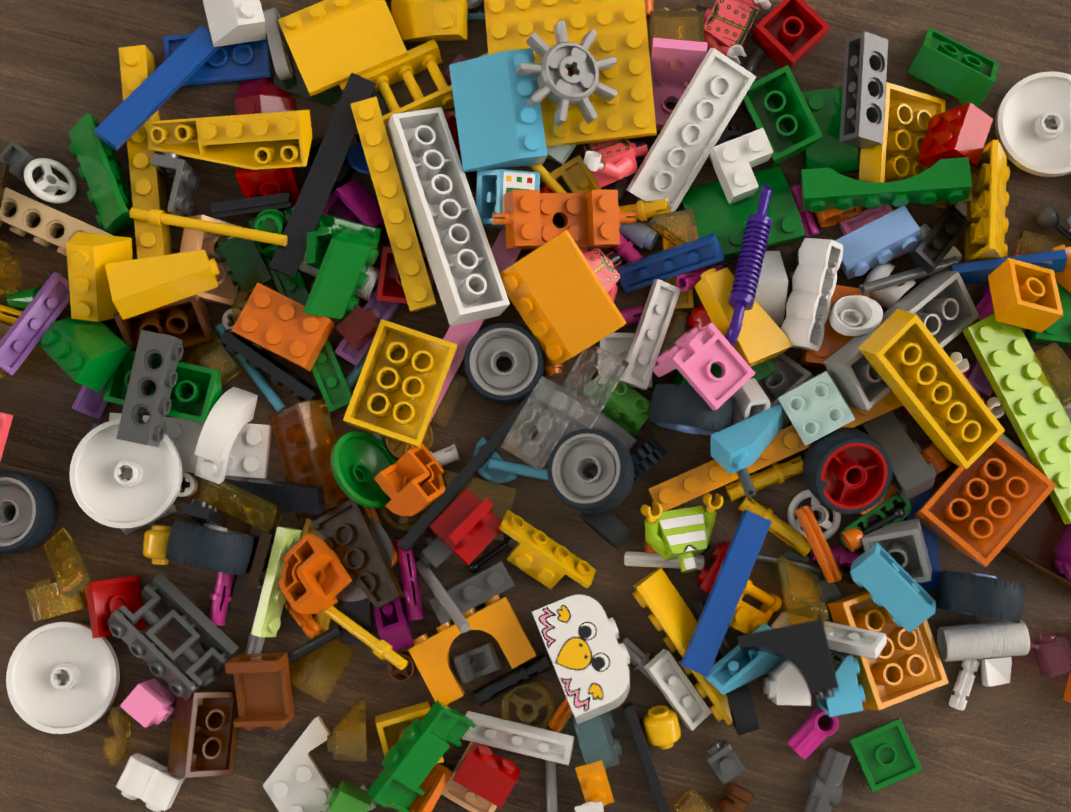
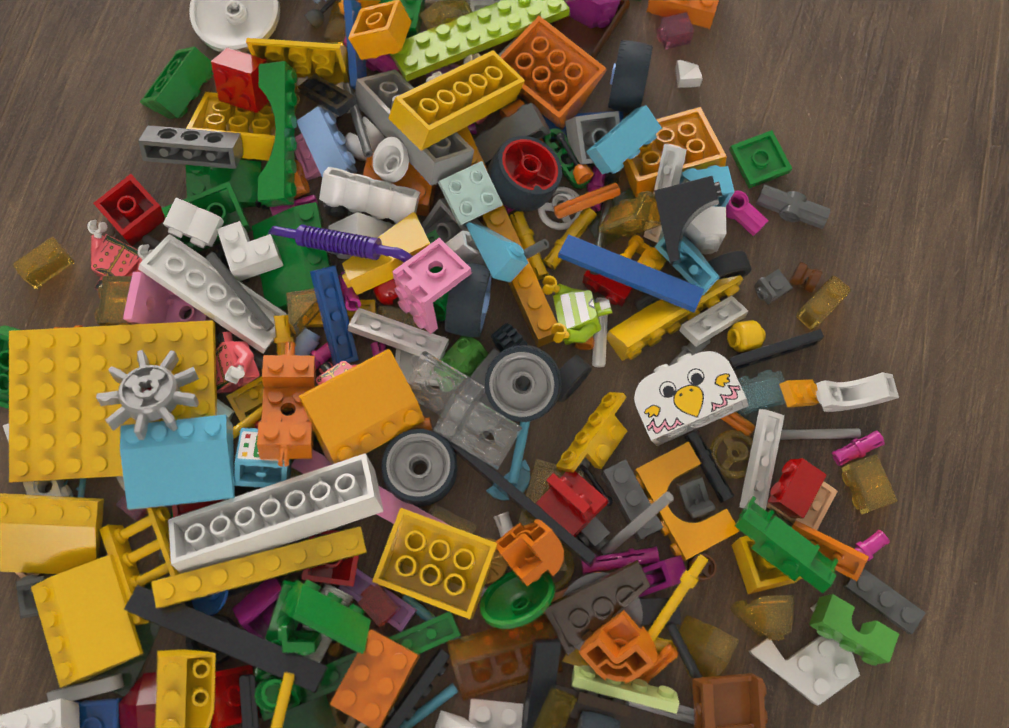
camera: 90 degrees left, 10 degrees down
white piece [937,620,1030,662] -> none
white axle [949,659,980,711] -> none
none -> white brick [163,198,224,248]
none -> dark grey piece [206,252,275,331]

